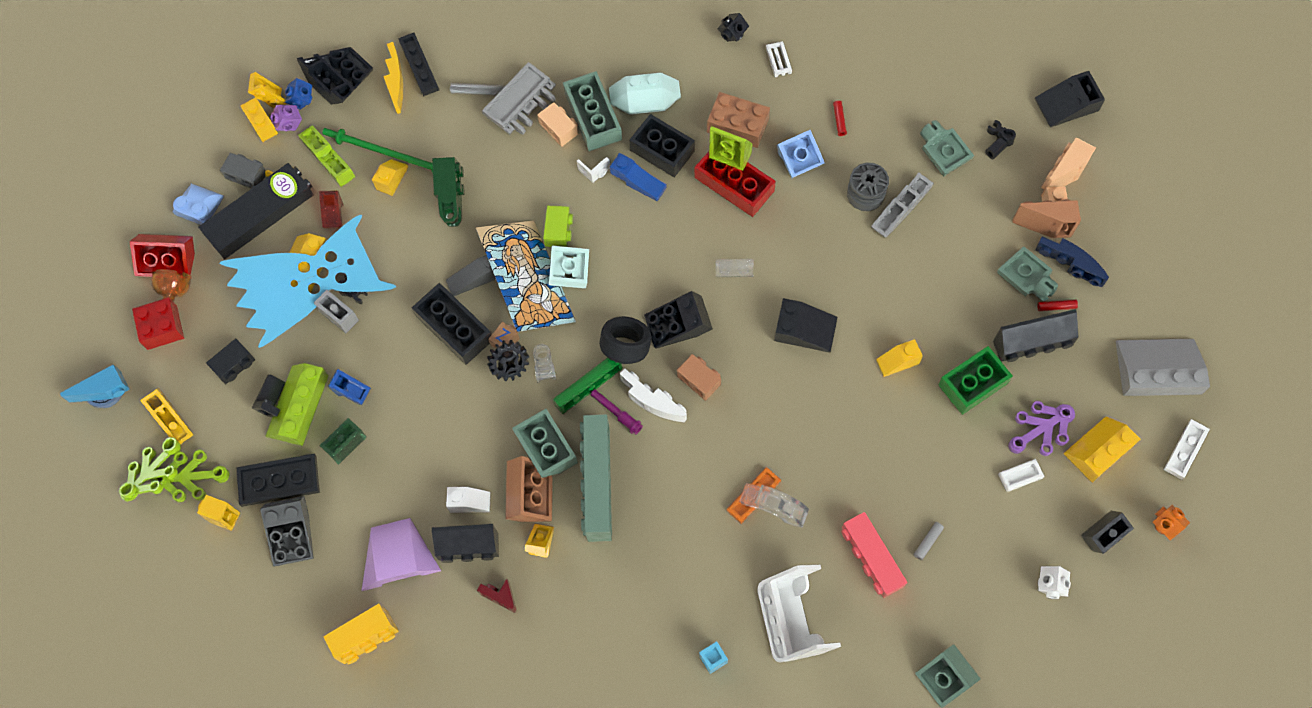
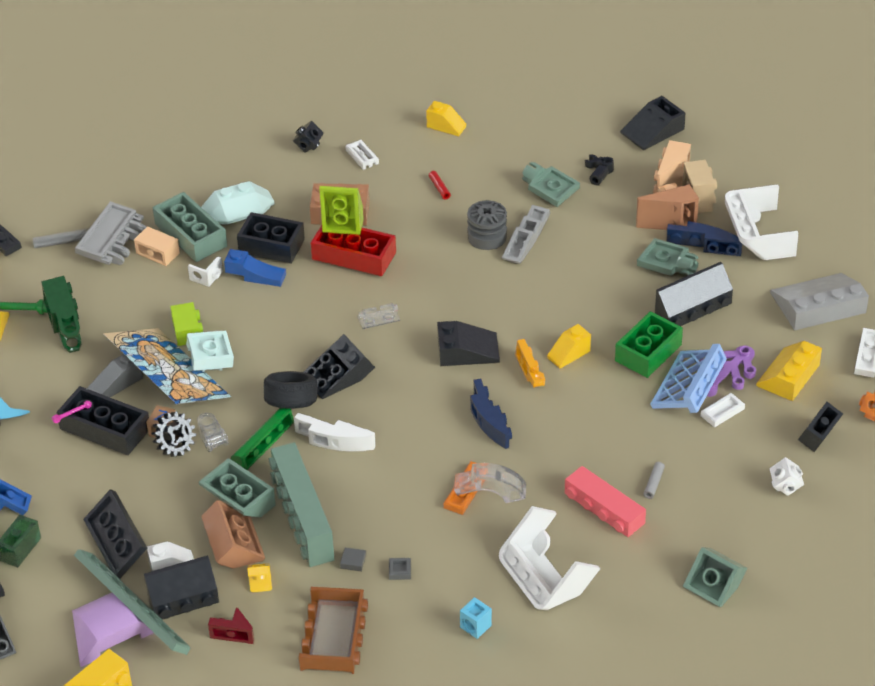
camera: 20 degrees left, 25 degrees down
magenta pin [591,389,643,435] -> none
nougat brick [677,354,721,401] -> none
light blue slope [776,130,825,178] -> none
none -> dark pink hinge [52,401,92,423]
none -> sand green tile [74,549,191,655]
none -> black plate [83,489,148,579]
none -> window [299,586,368,674]
none -> dark grey tile [340,547,366,572]
none -> dark grey tile [389,558,411,580]
none -> yellow slope [426,101,466,136]
none -> dark blue slope [470,379,512,449]
none -> light orange hinge [515,339,545,388]
none -> light blue fence [650,344,727,413]
none -> tan brick [682,160,717,213]
none -> white windscreen [725,185,798,260]

